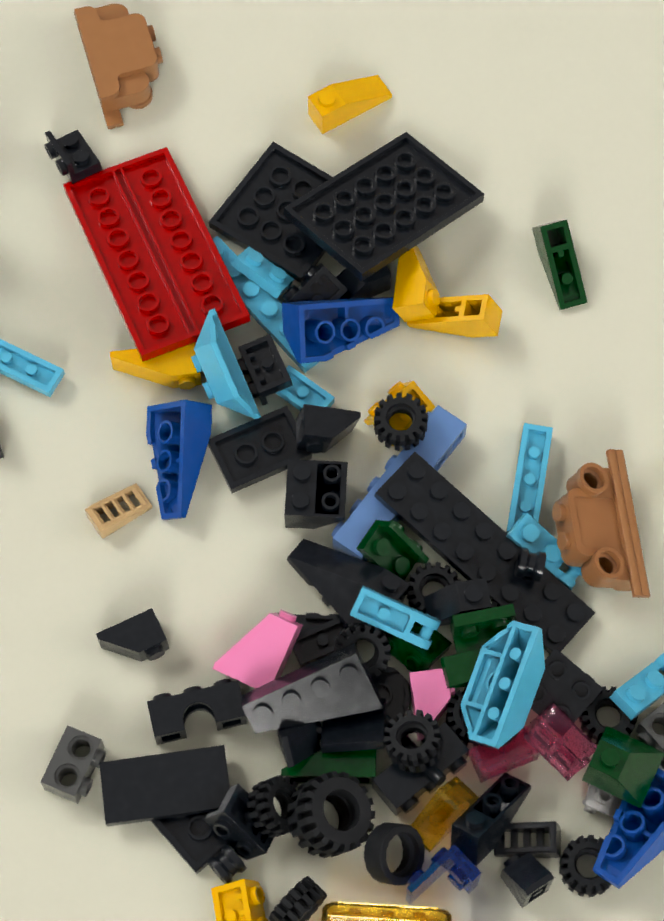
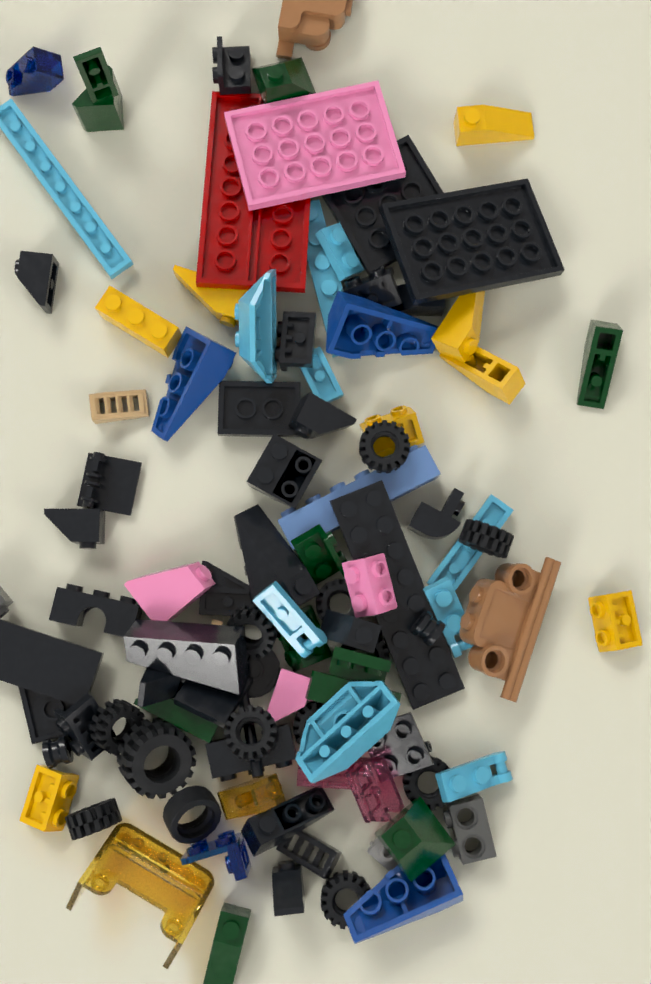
camera: 25 degrees right, 15 degrees up
none -> black hinge [77,452,142,516]
none -> yellow brick [95,286,182,358]
none -> bright pink plate [224,80,406,211]
none -> dark green slope [252,57,316,104]
none -> bright pink bracket [342,553,397,618]
none -> black brick [407,488,465,540]
none -> black tyre [458,519,514,558]

